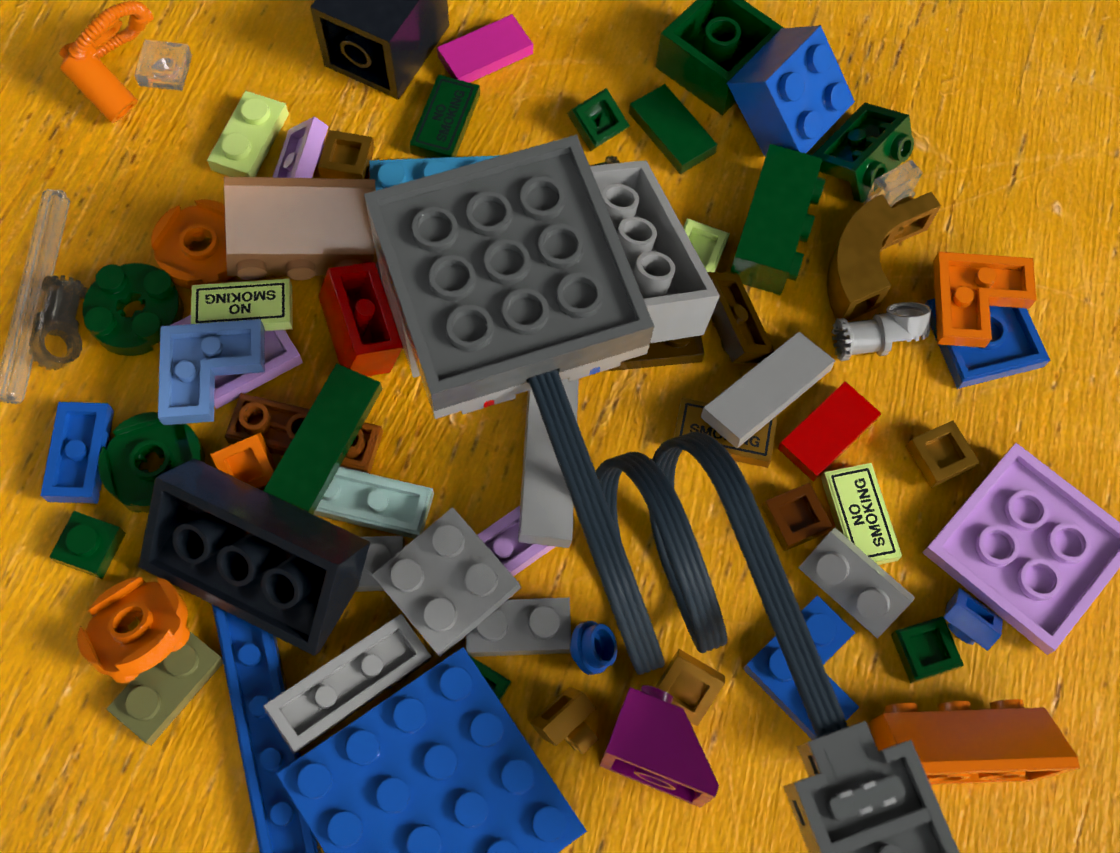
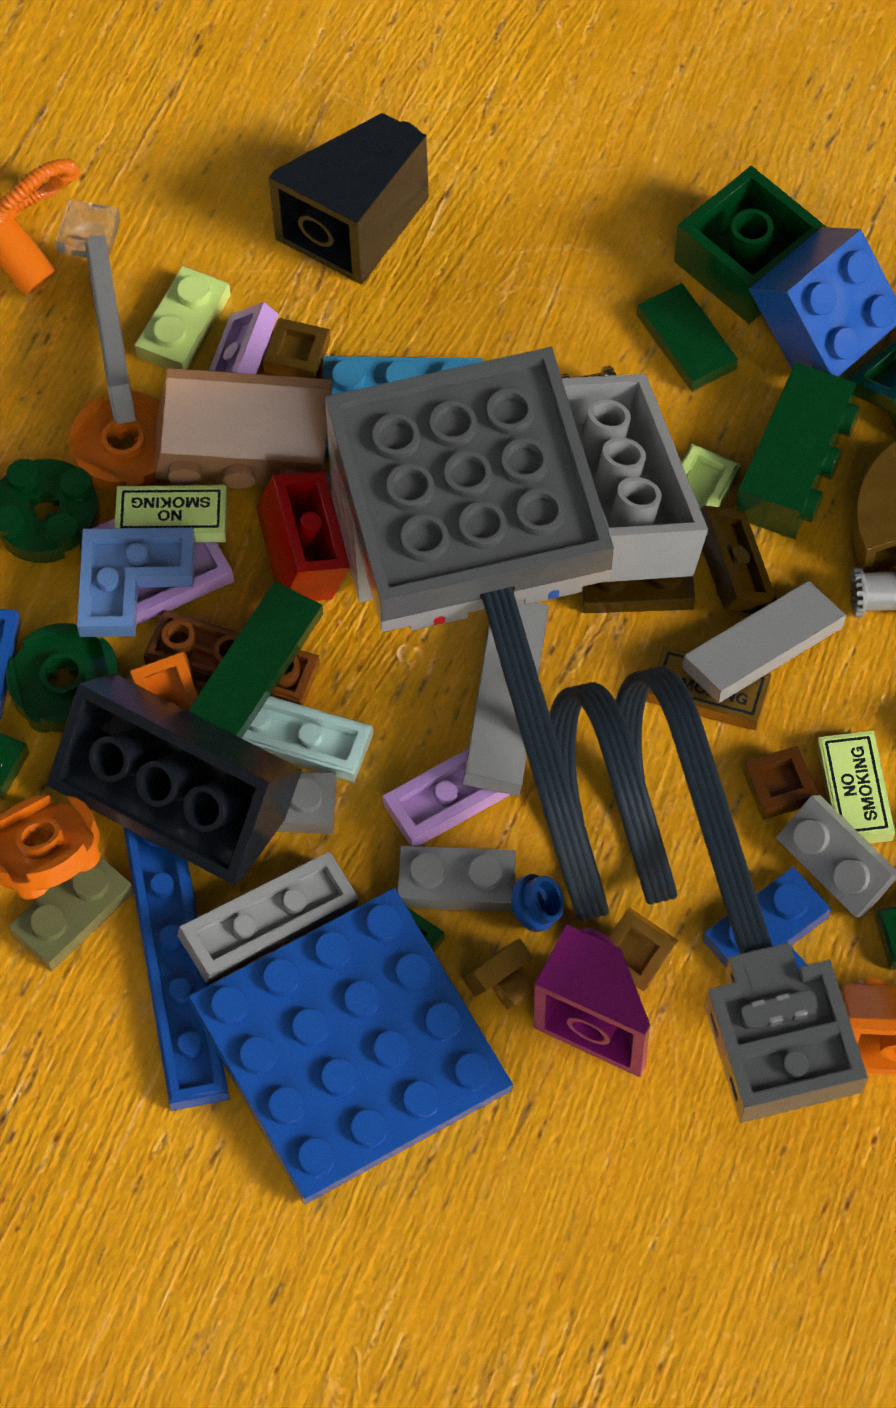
camera: 10 degrees right, 5 degrees down
light grey plate [372,507,521,657] -> none
dark green tile [409,74,480,158] -> none
dark pink tile [437,14,533,83] -> none
dark green tile [567,88,630,151] -> none
red tile [777,381,882,482] -> none
none -> light grey tile [85,235,136,424]

